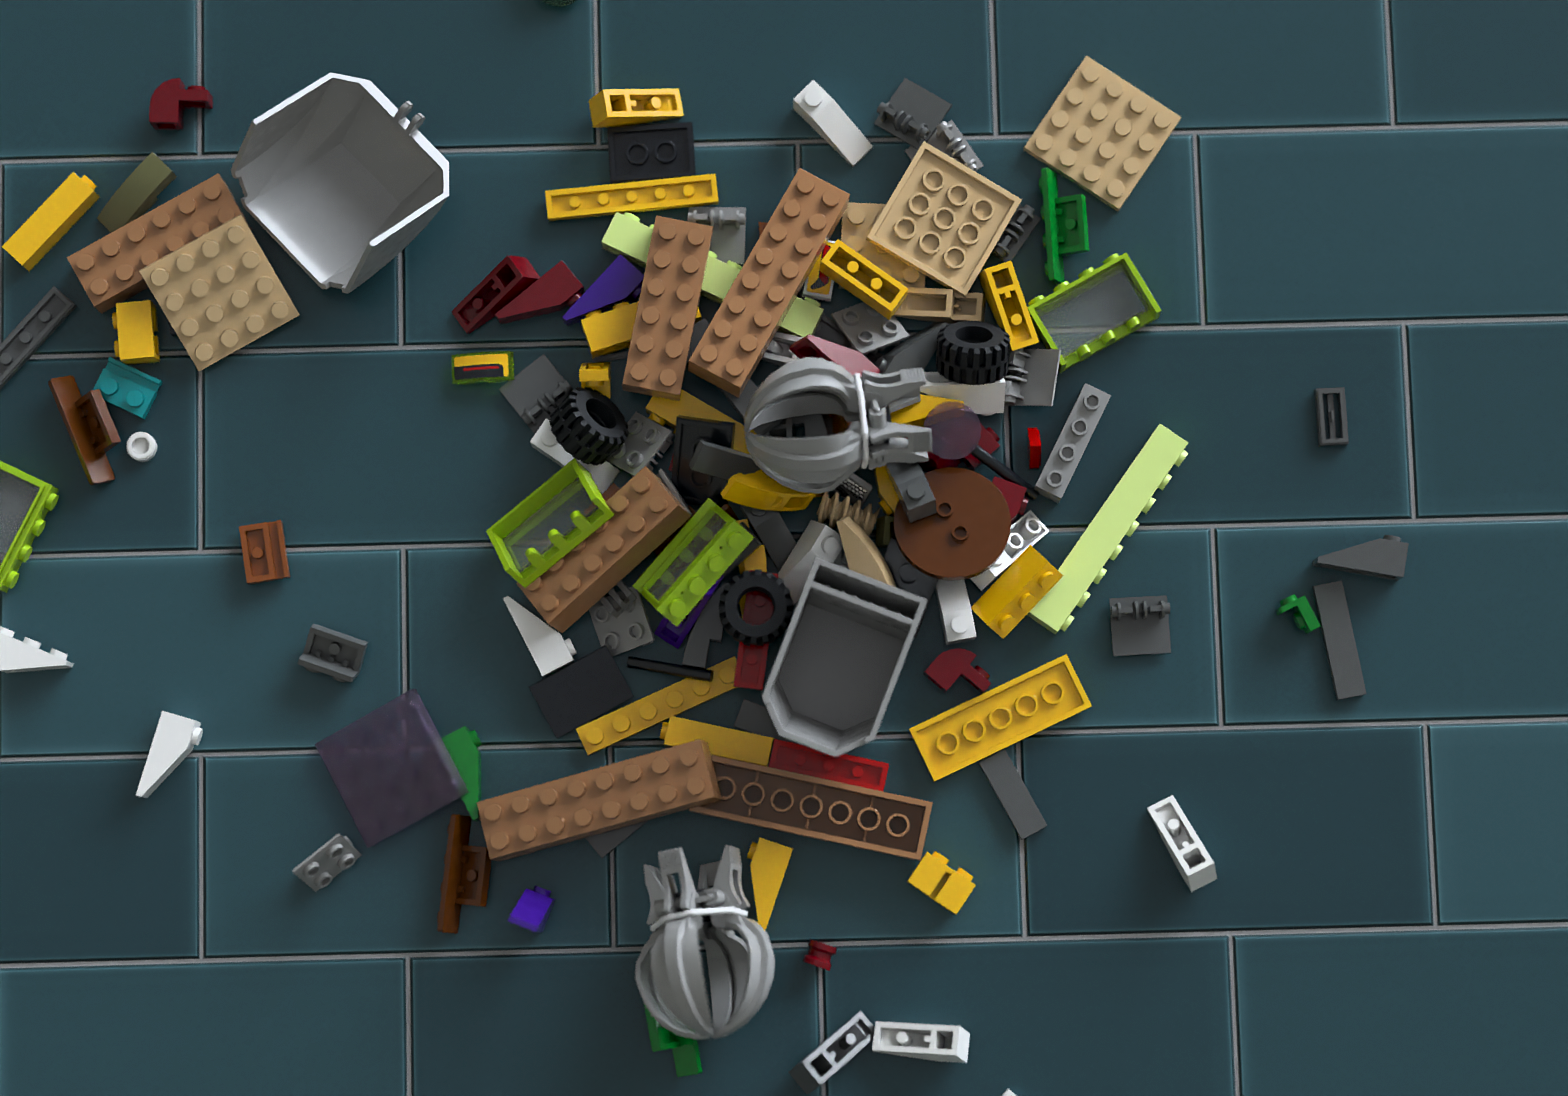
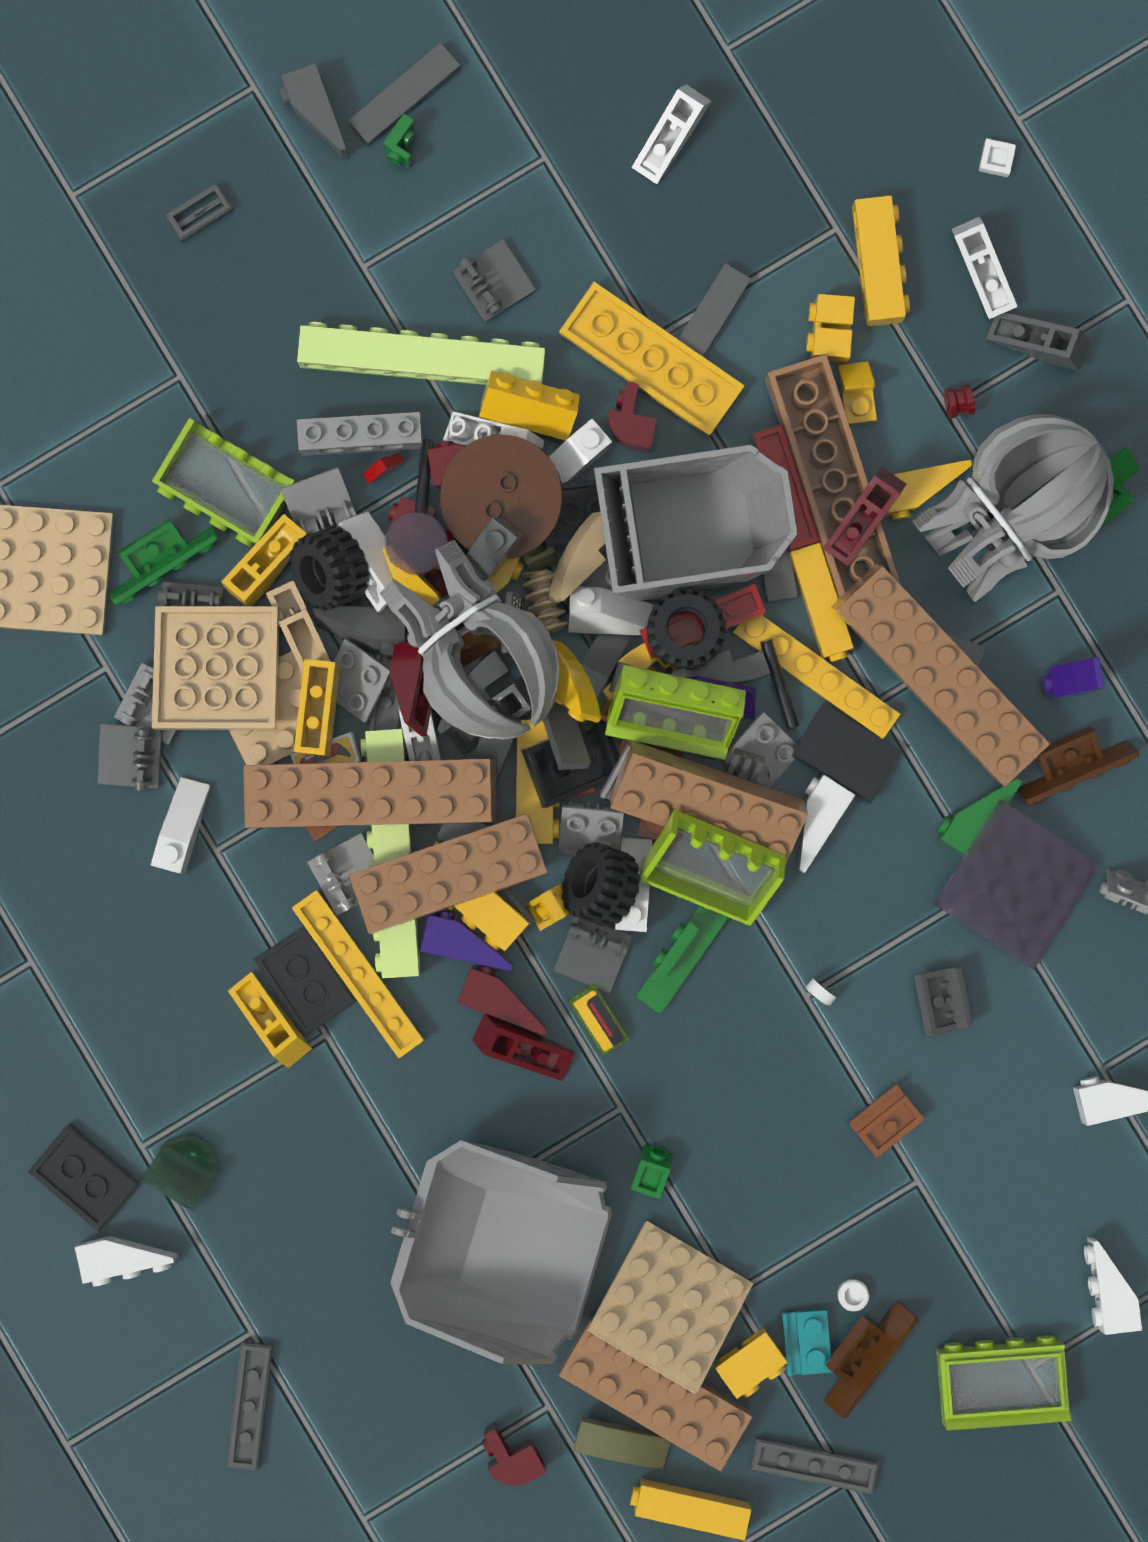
camera: 115 degrees left, 5 degrees up
none -> green bracket [630,1144,673,1199]
none -> green bracket [636,905,729,1013]
none -> white tile [806,978,837,1006]
none -> dark red slope [823,466,907,566]
none -> yellow slope [837,361,877,426]
none -> yellow brick [852,196,910,327]

